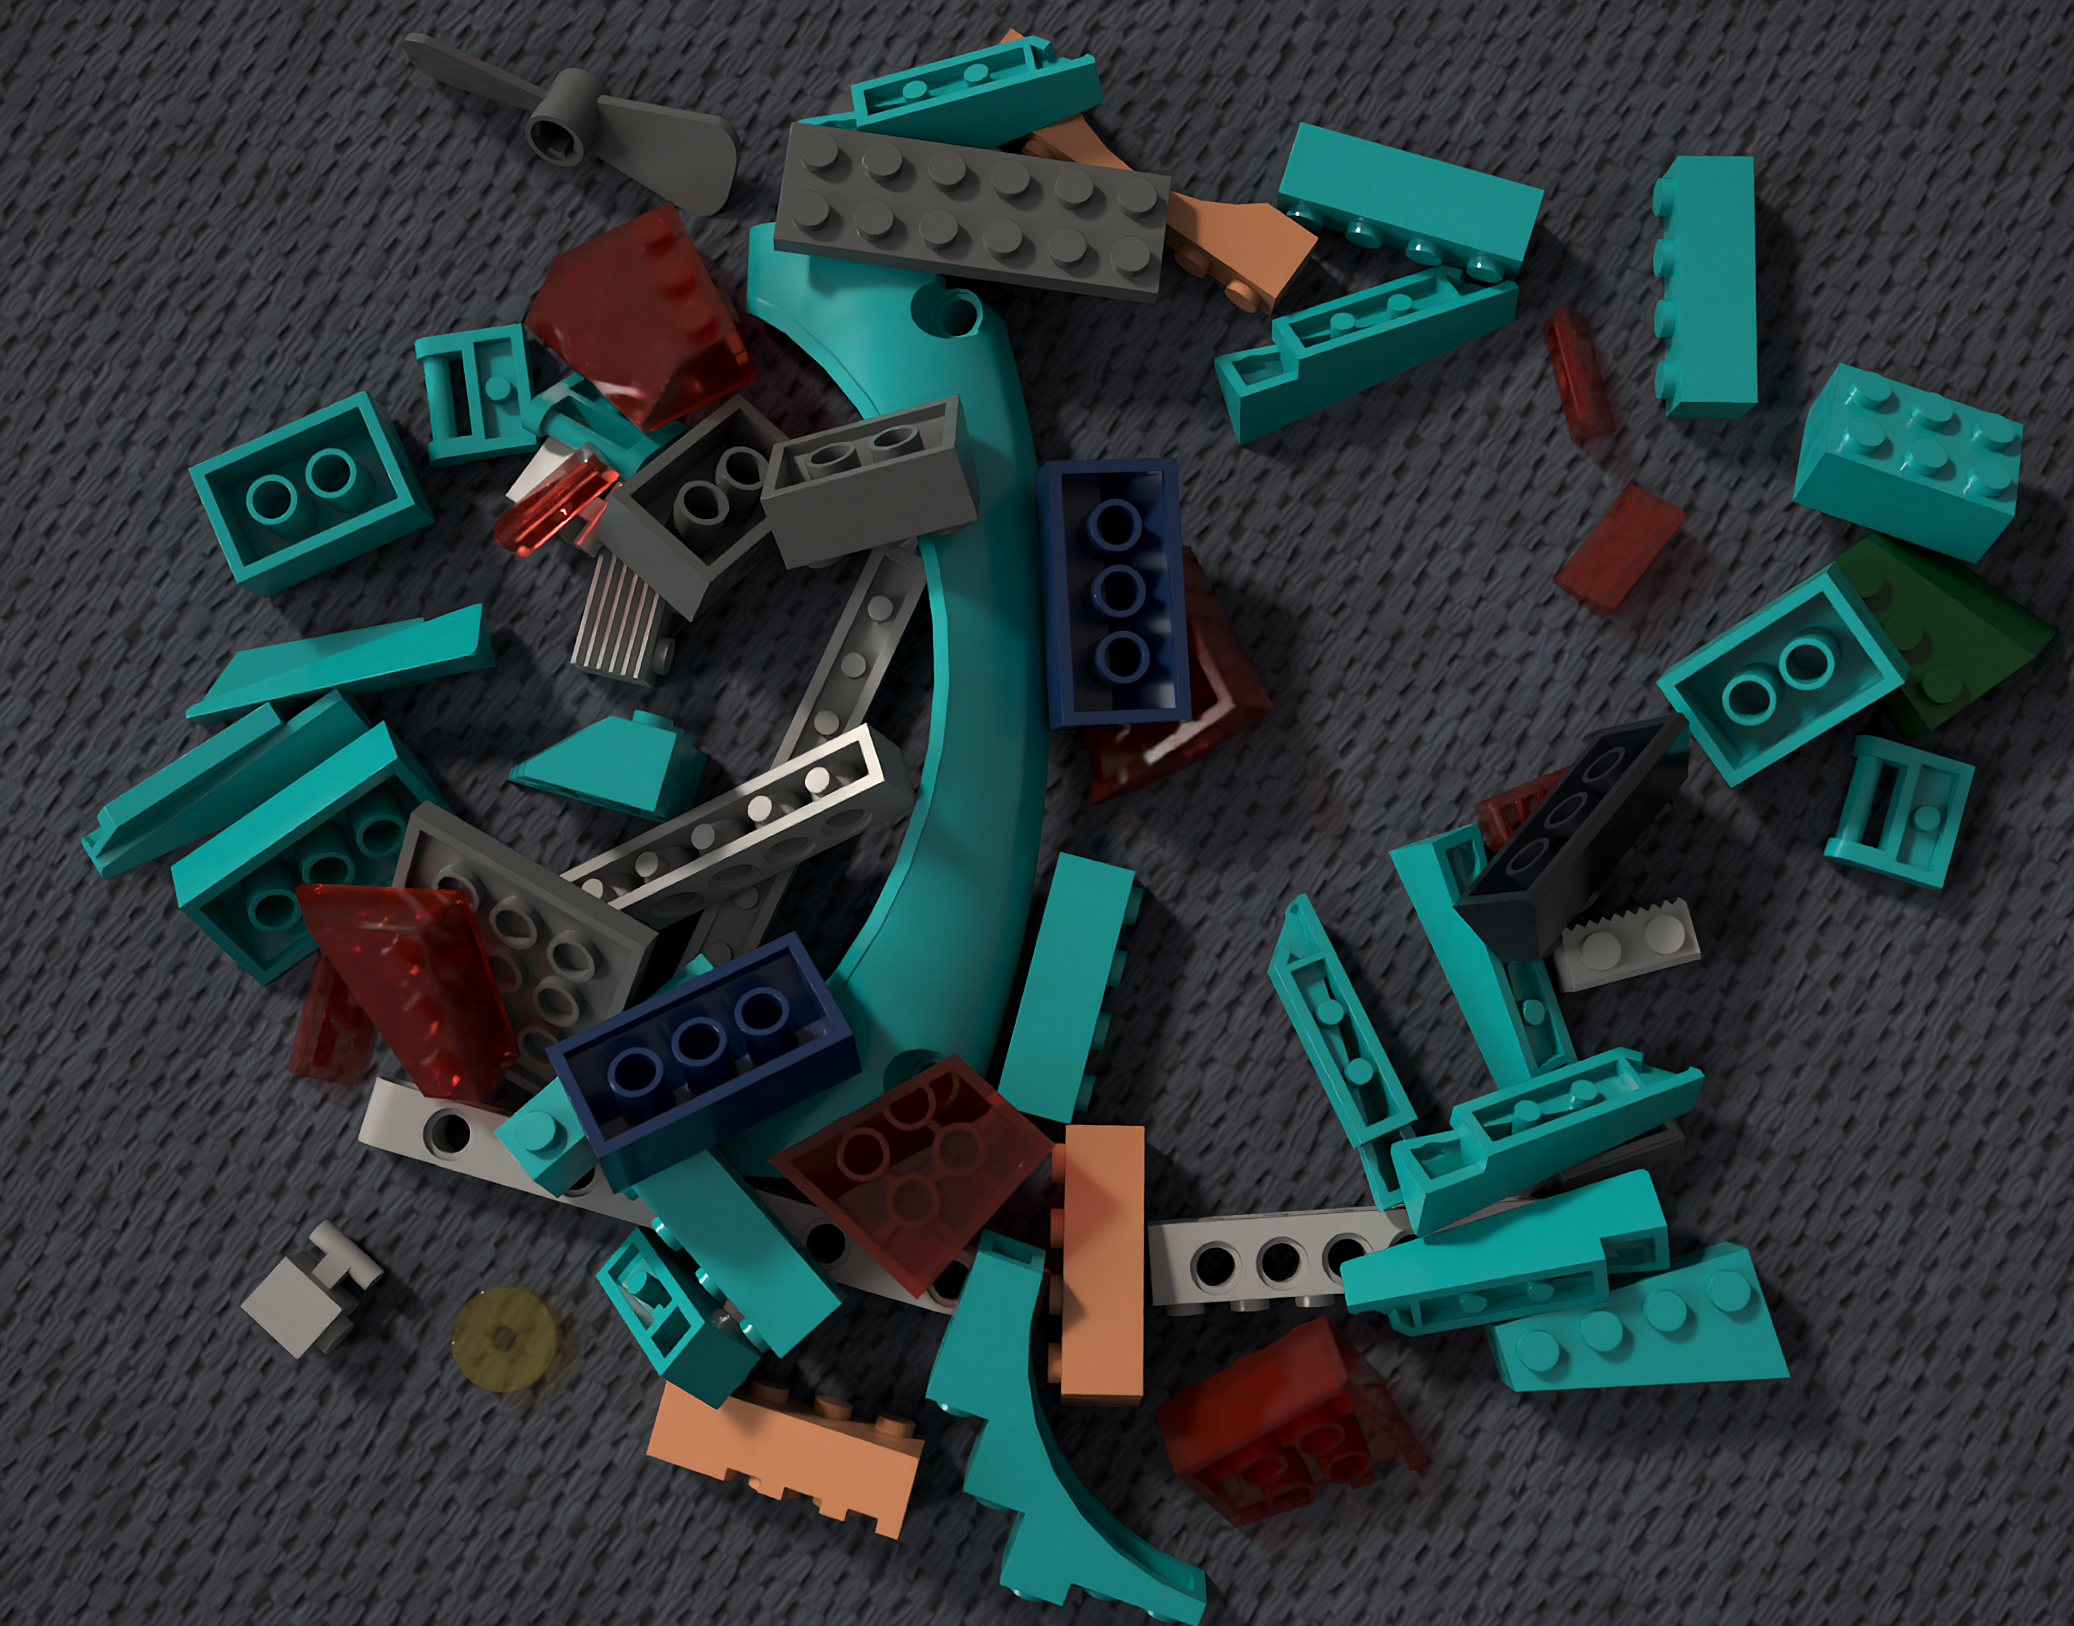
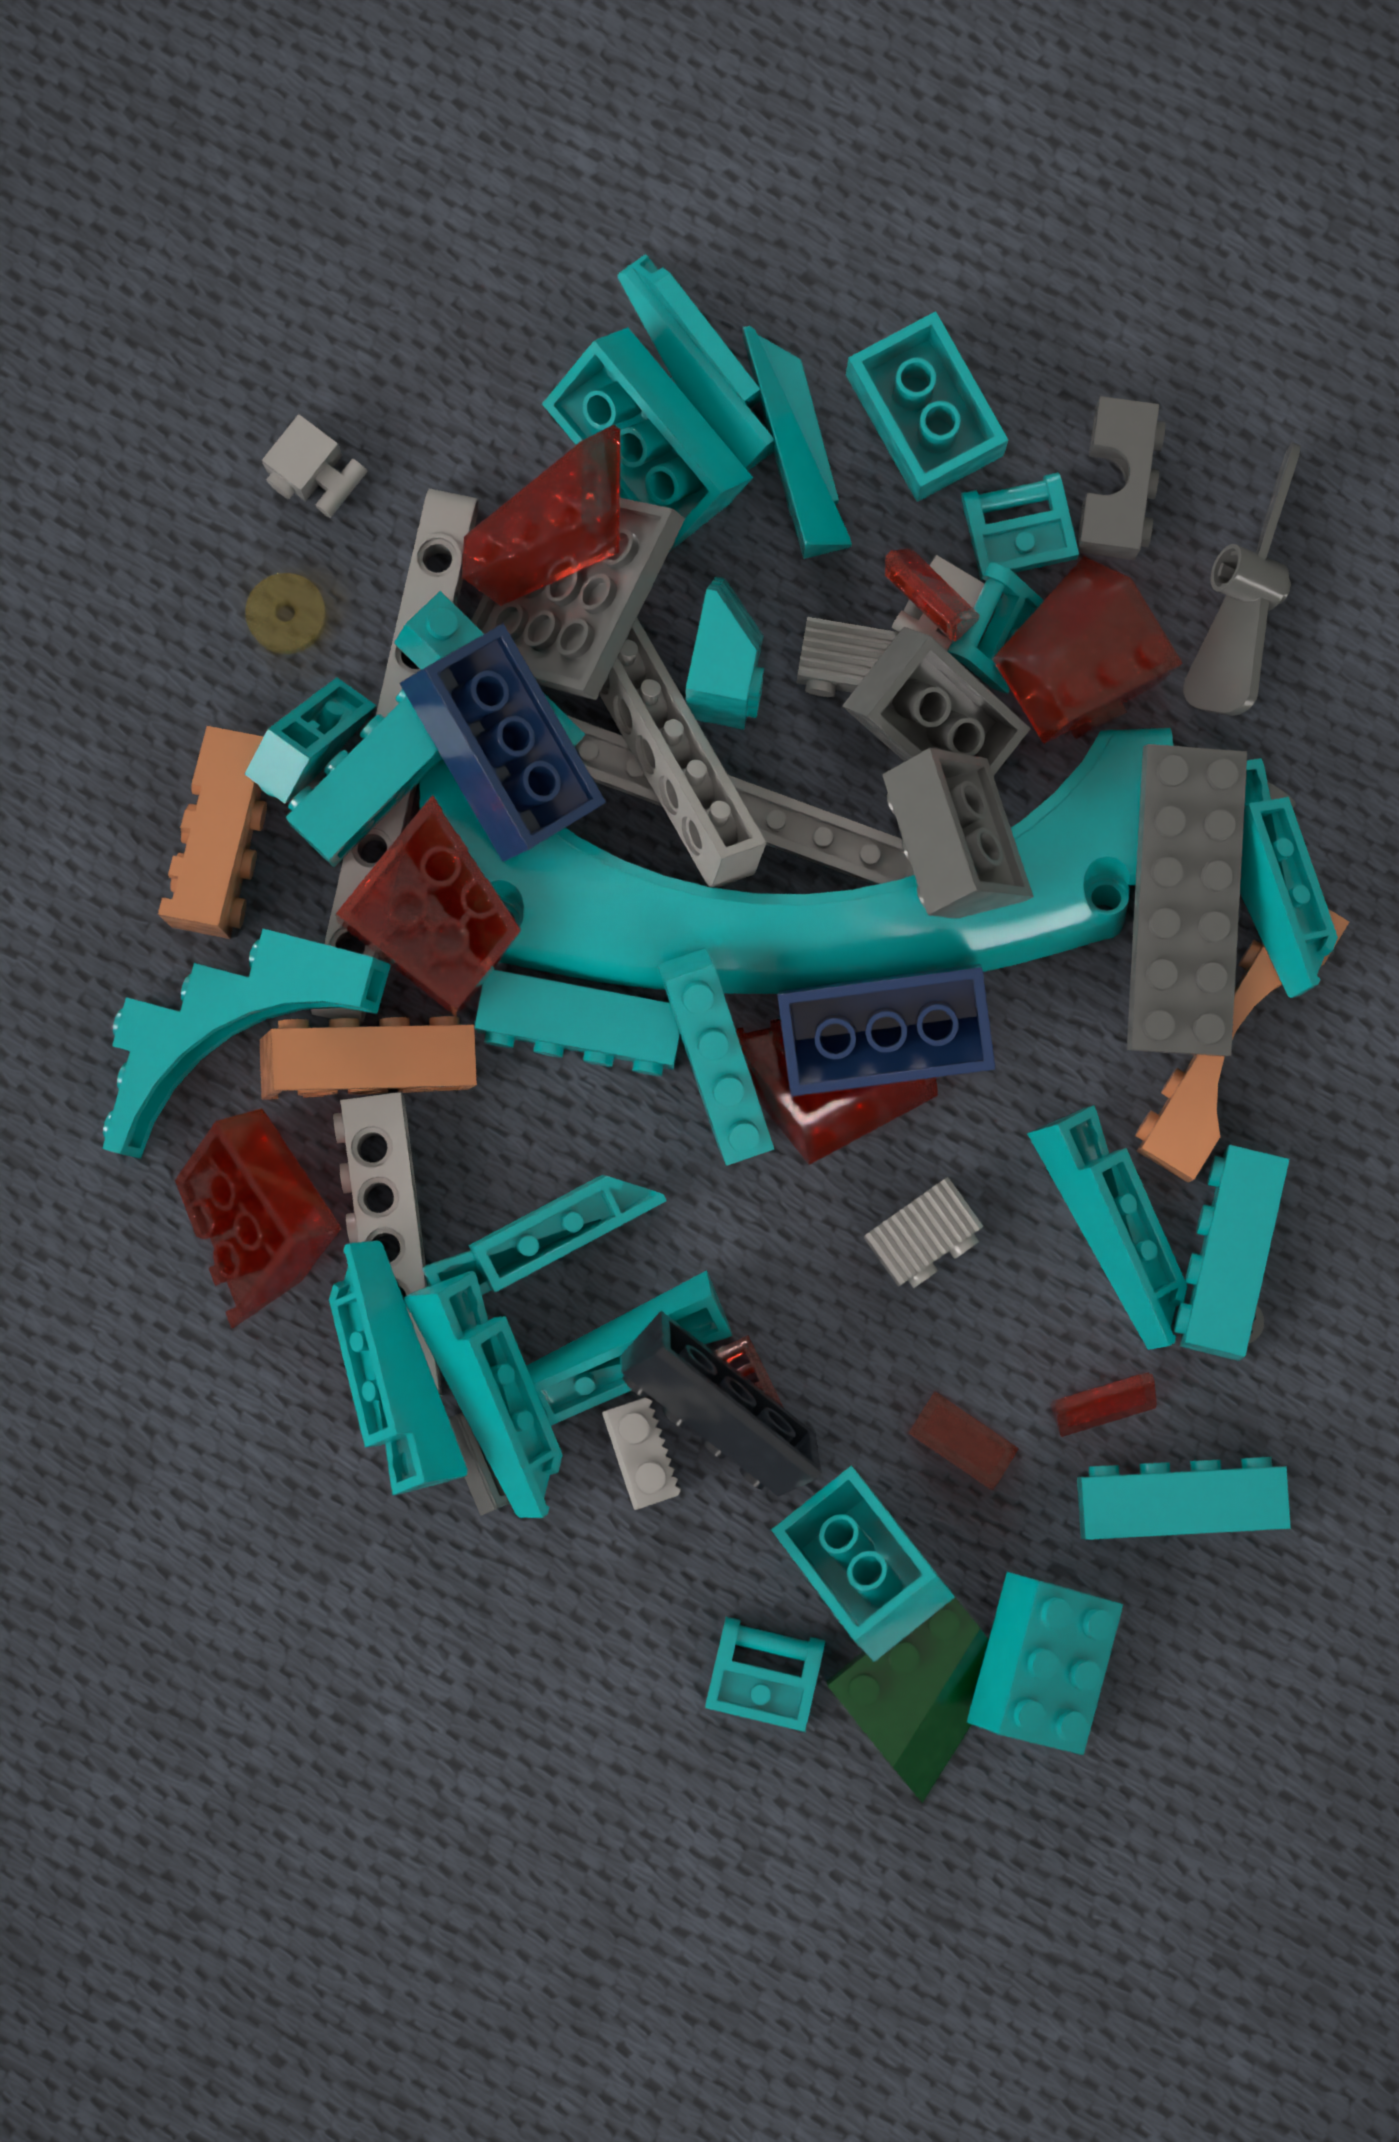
camera: 80 degrees right, 0 degrees up
clear red slope [287,946,379,1087] -> none
teal wedge [1483,1242,1791,1392] -> none
none -> teal brick [657,948,774,1166]
none -> light grey brick [863,1177,983,1288]
none -> dark grey arch [1077,396,1166,560]

